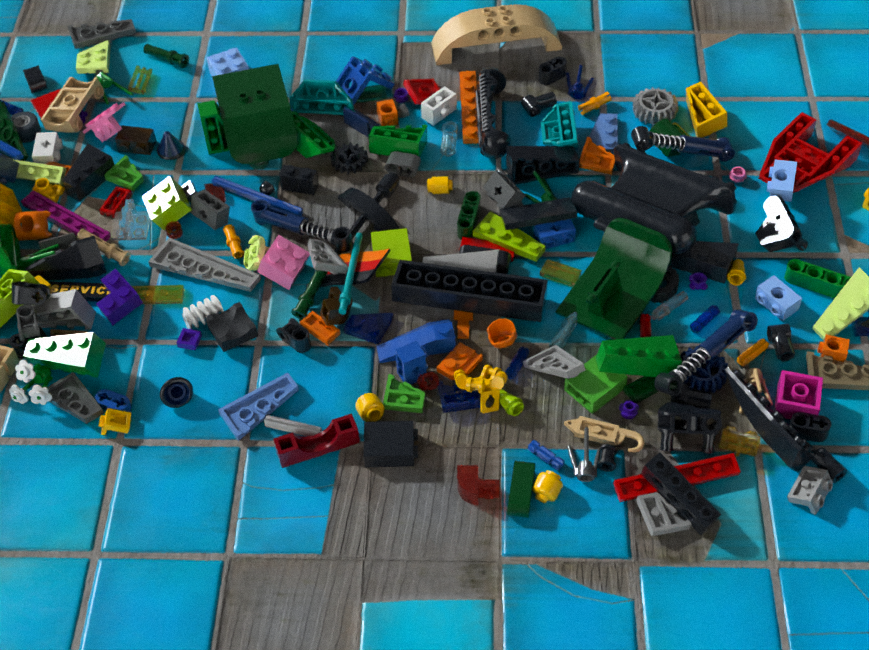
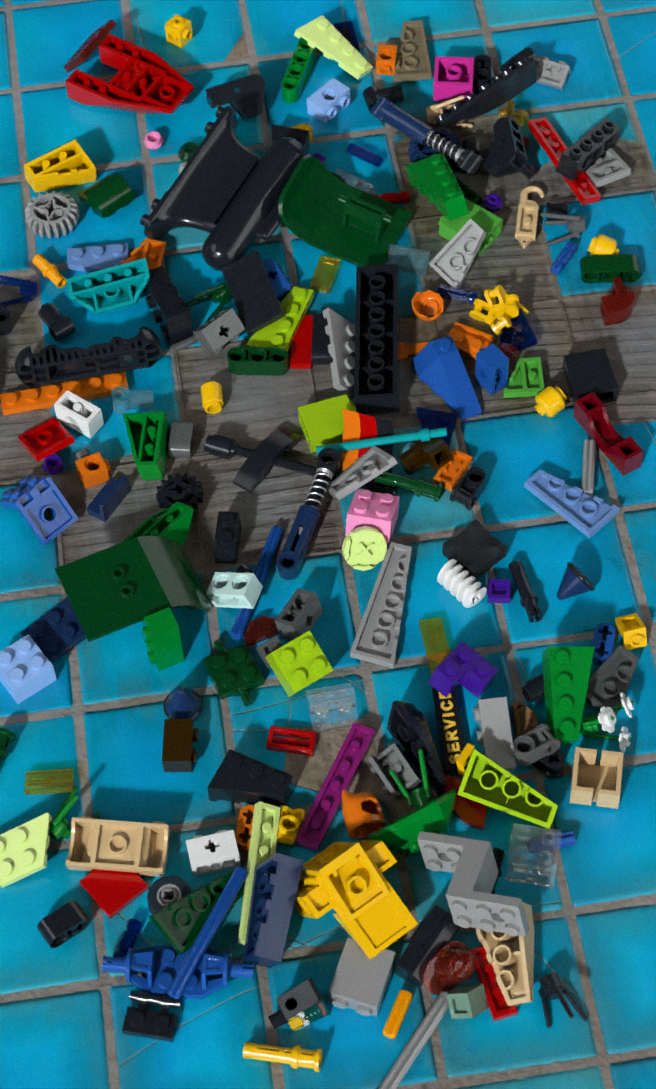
camera: 100 degrees left, 5 degrees up
black piece [12,282,51,306] -> none
tan pin [77,228,131,266] -> none
bright pink bracket [82,102,126,142] -> none
bright green wing [105,155,144,191] -> none
clear red bush [165,221,183,239] -> none
light orange pin [223,224,244,259] -> none
teal wedge [289,79,354,115] -> none
lime cone [499,389,524,416] -> none
piece [631,126,735,162] -> none
light blue brick [766,160,797,202] -> none
none -> dark green plate [203,639,264,706]
none -> light aqua brick [206,571,263,609]
none -> black pin [508,561,543,623]

